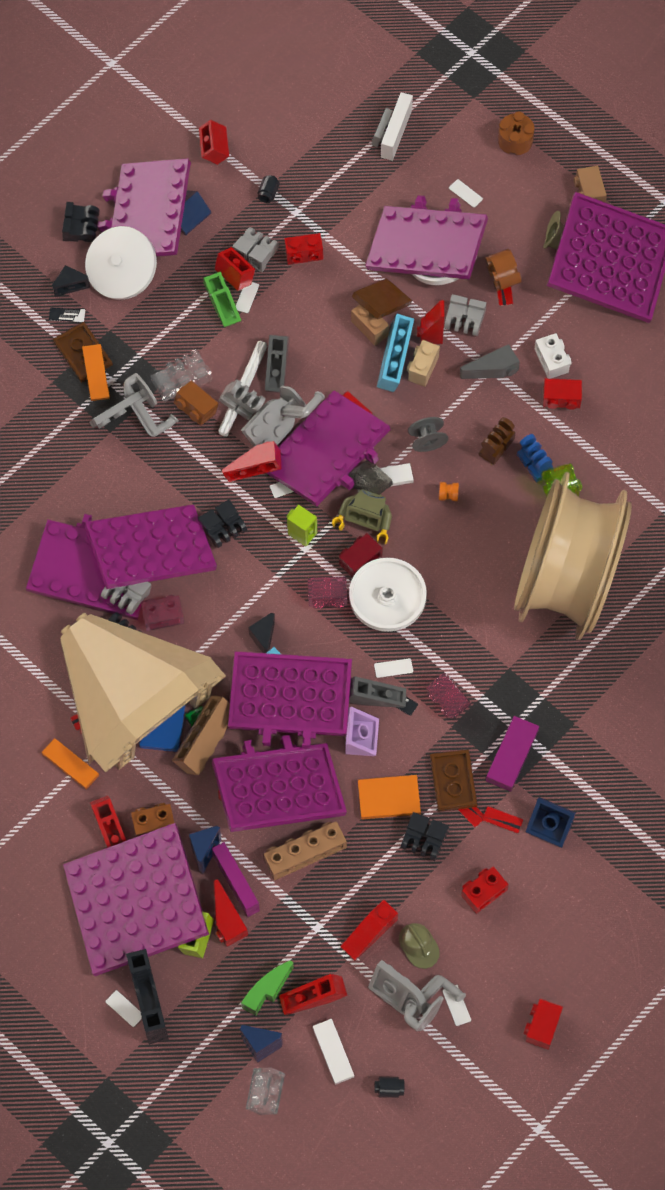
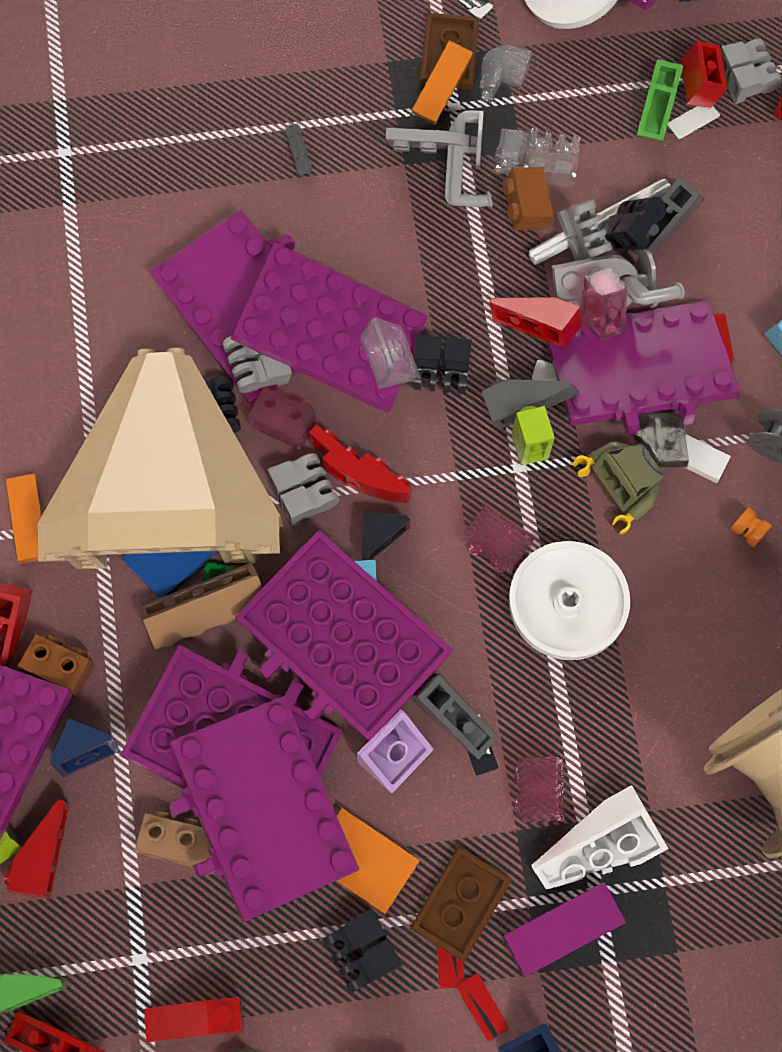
camera: 35 degrees right, 5 degrees up
magenta piece [212,842,260,918] -> none
dark red brick [339,533,383,577] -> none
white sticker [374,658,413,678] -> none
none -> magenta hinge [168,696,360,923]
none -> light grey legs [267,453,340,528]
none -> dark grey axle [286,124,312,175]
none -> red slope [309,424,412,503]
none -> clear slope [360,317,421,389]
none -> clear brick [479,45,532,103]
none -> dark grey slope [482,379,580,428]
none -> white wedge [532,785,668,889]
none -> clear pink brick [581,268,627,341]
none -> black legs [602,196,666,252]

